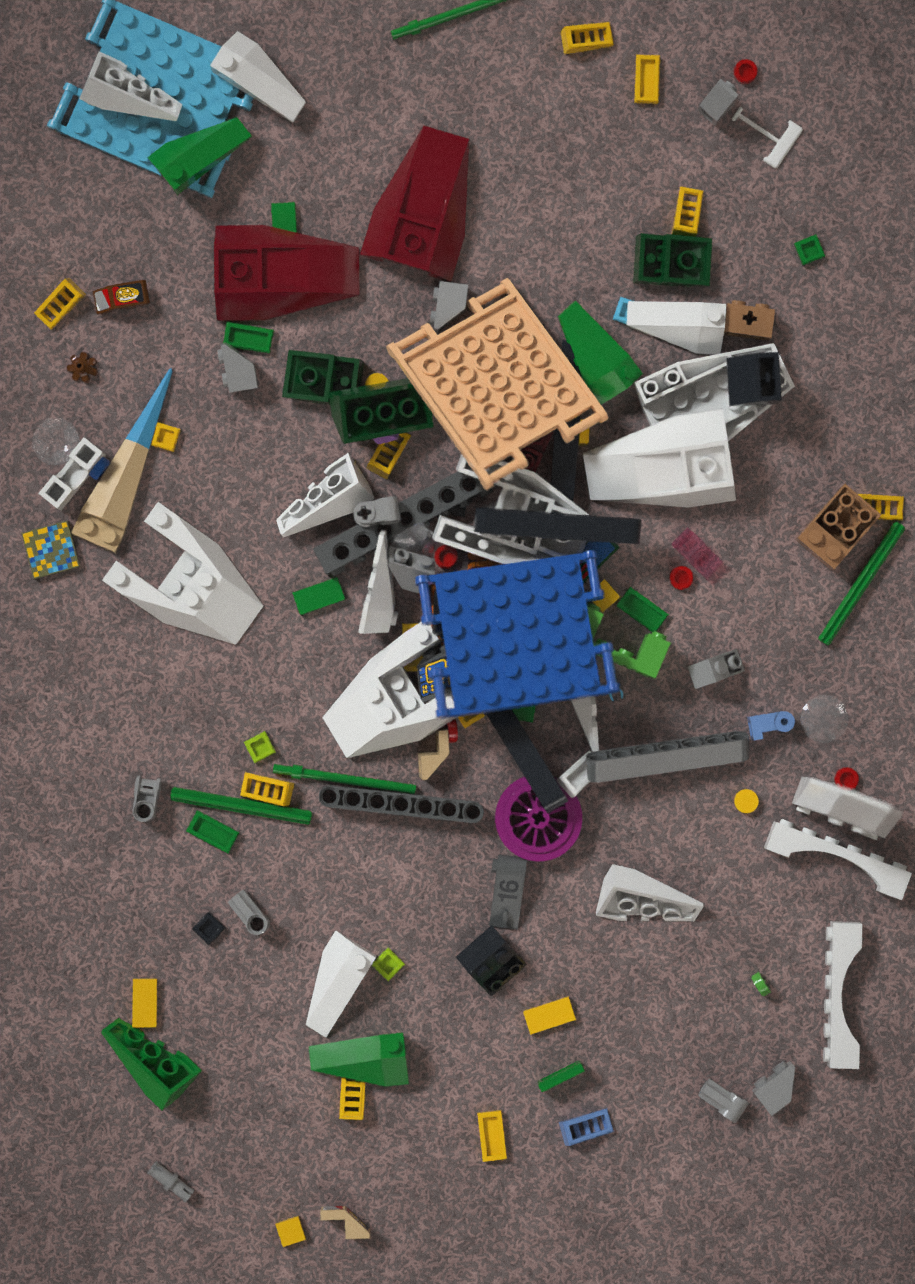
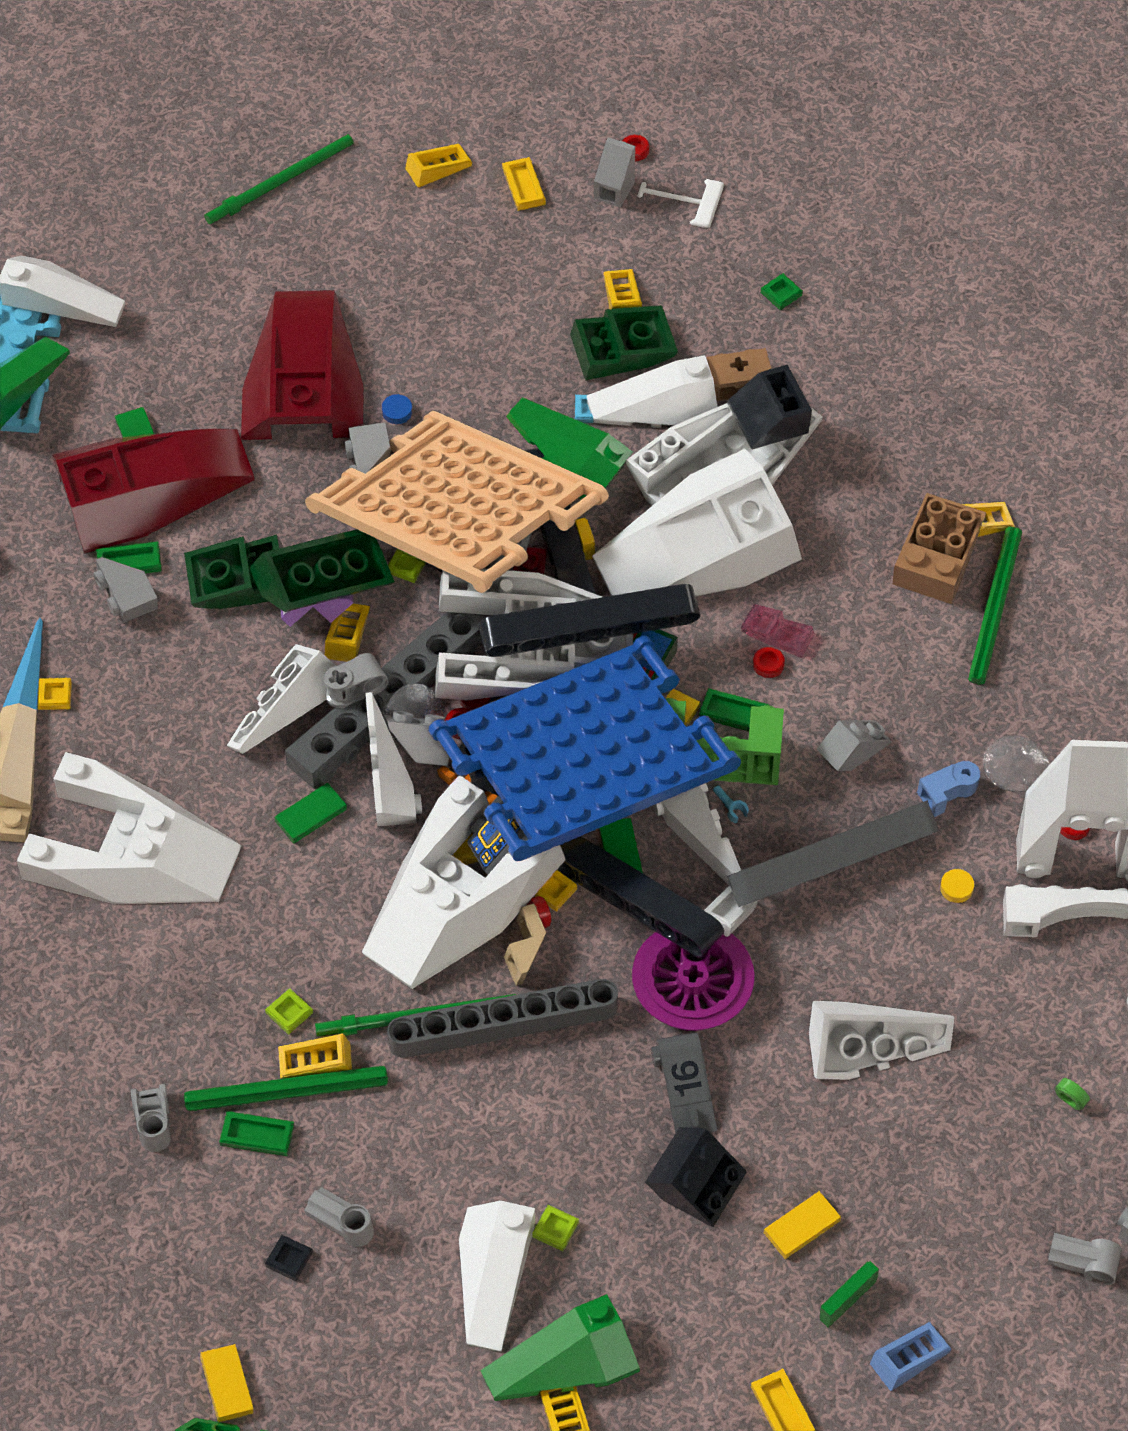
camera: 15 degrees left, 30 degrees down
none -> blue tile [382,394,412,424]

